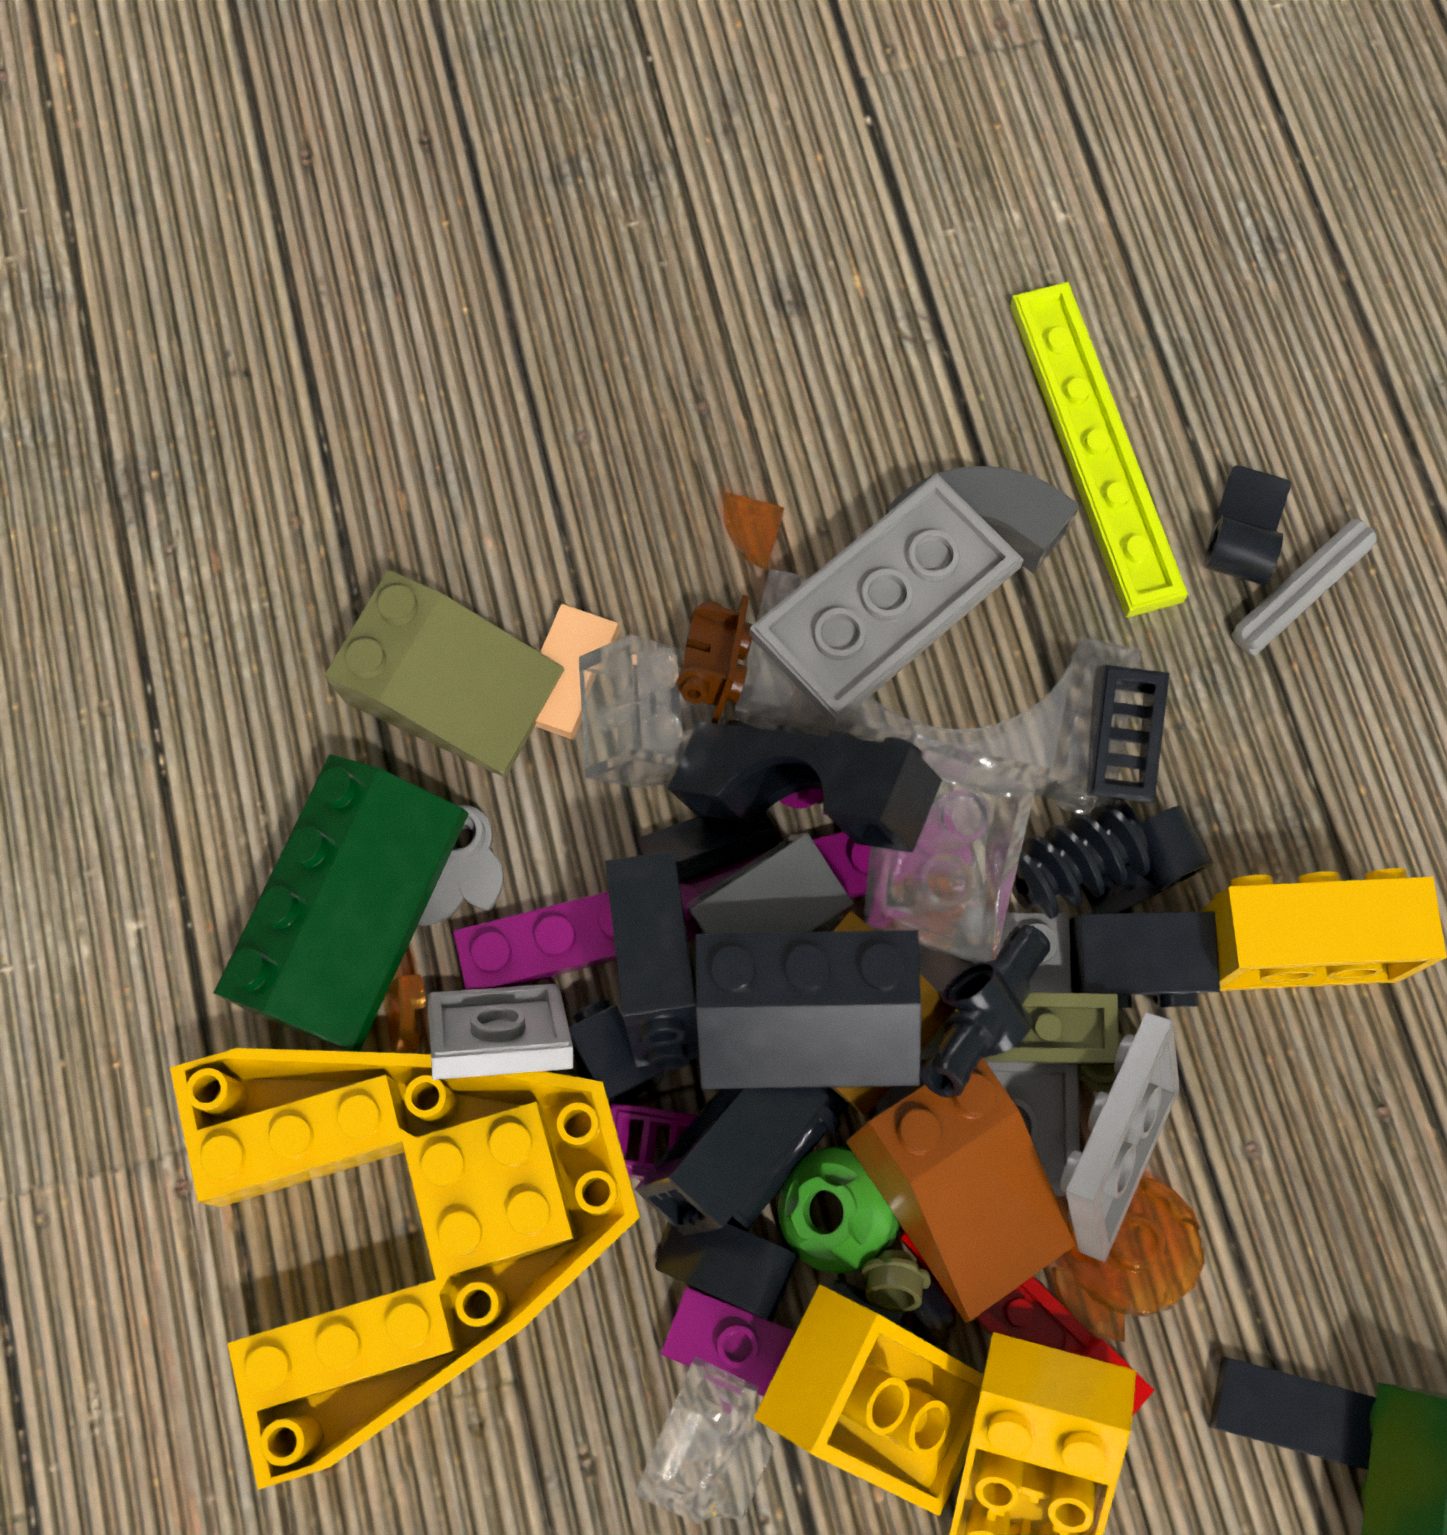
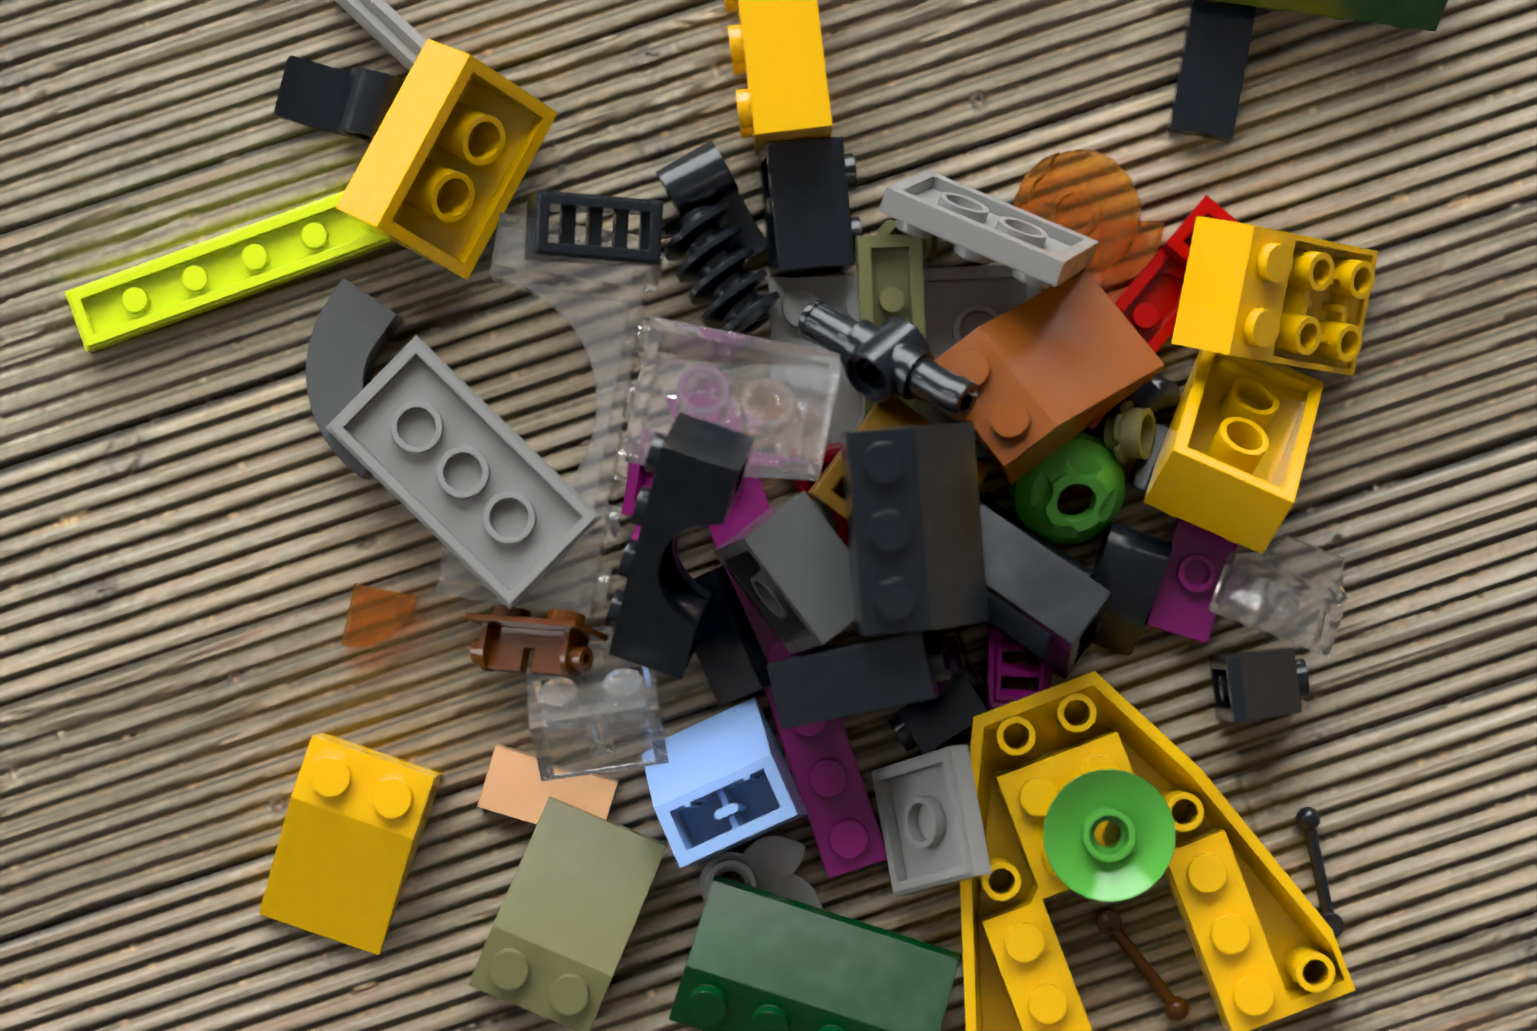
camera: 90 degrees left, 15 degrees up
clear orange tile [384,974,425,1054] -> none
none -> yellow slope [259,733,443,955]
none -> yellow slope [336,39,558,280]
none -> light blue slope [641,697,809,868]
none -> bright green dish [1043,769,1176,902]
none -> reddish brown hinge [1096,909,1189,1021]
none -> black slope [1209,647,1309,723]
none -> black hinge [1295,807,1344,937]

